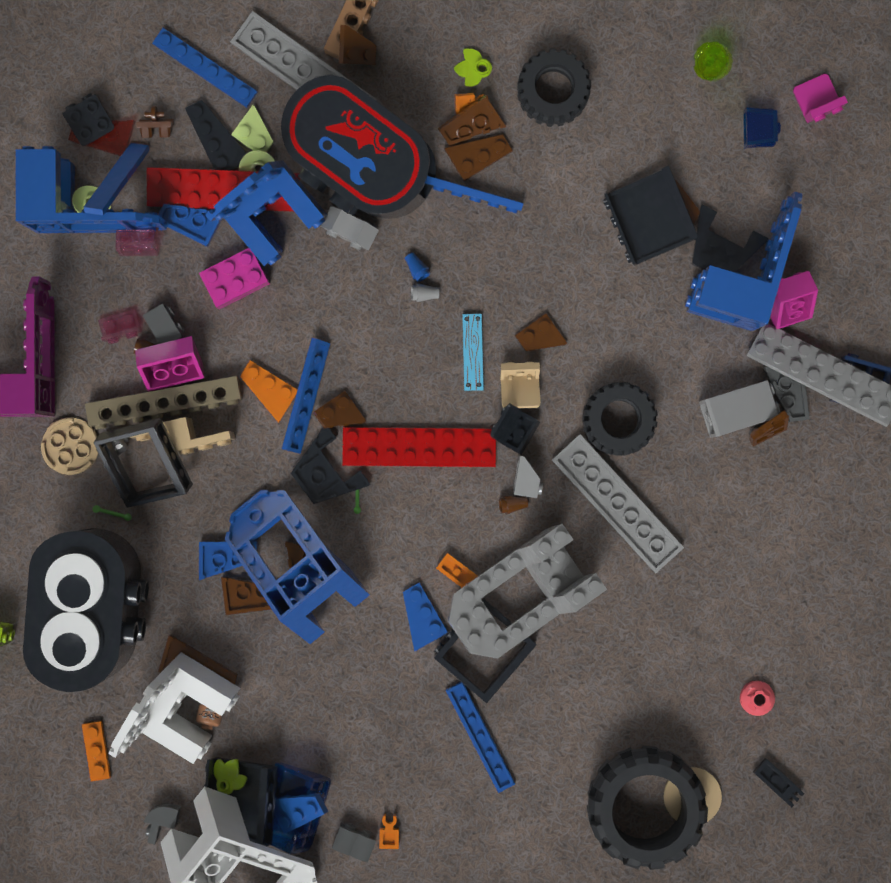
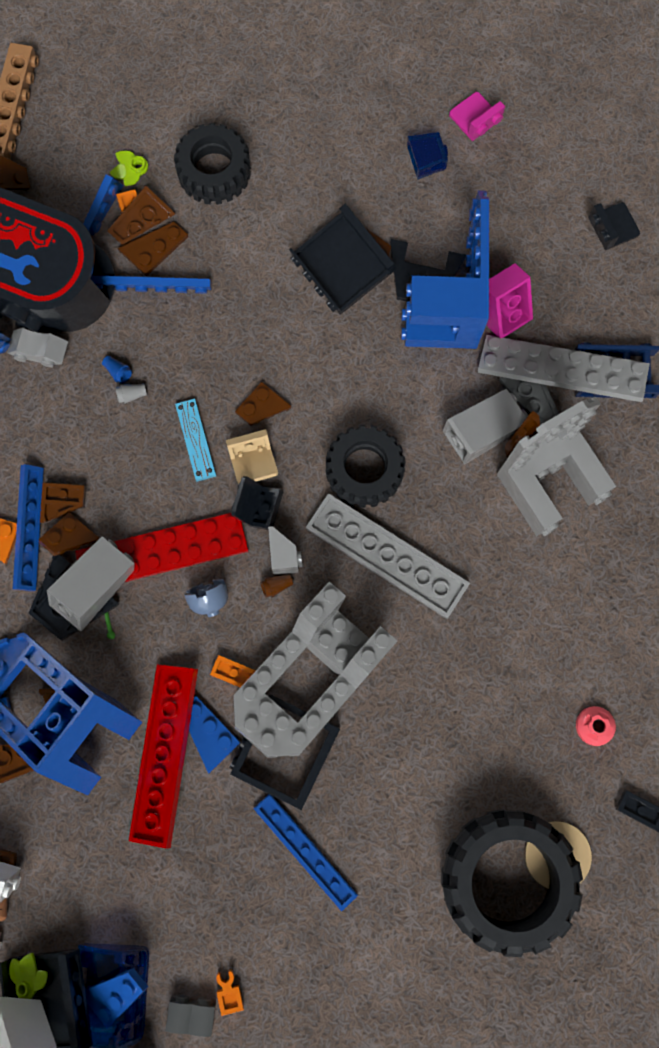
camera: 20 degrees left, 10 degrees down
clear neon green cylinder [693,41,733,81] -> none
none -> reddish brown wing [40,483,86,523]
none -> light grey slope [47,537,134,632]
none -> blue wing [83,174,124,236]
none -> red plate [128,664,198,849]
none -> sand blue cylinder [184,579,228,617]
none -> light grey bracket [497,397,616,537]

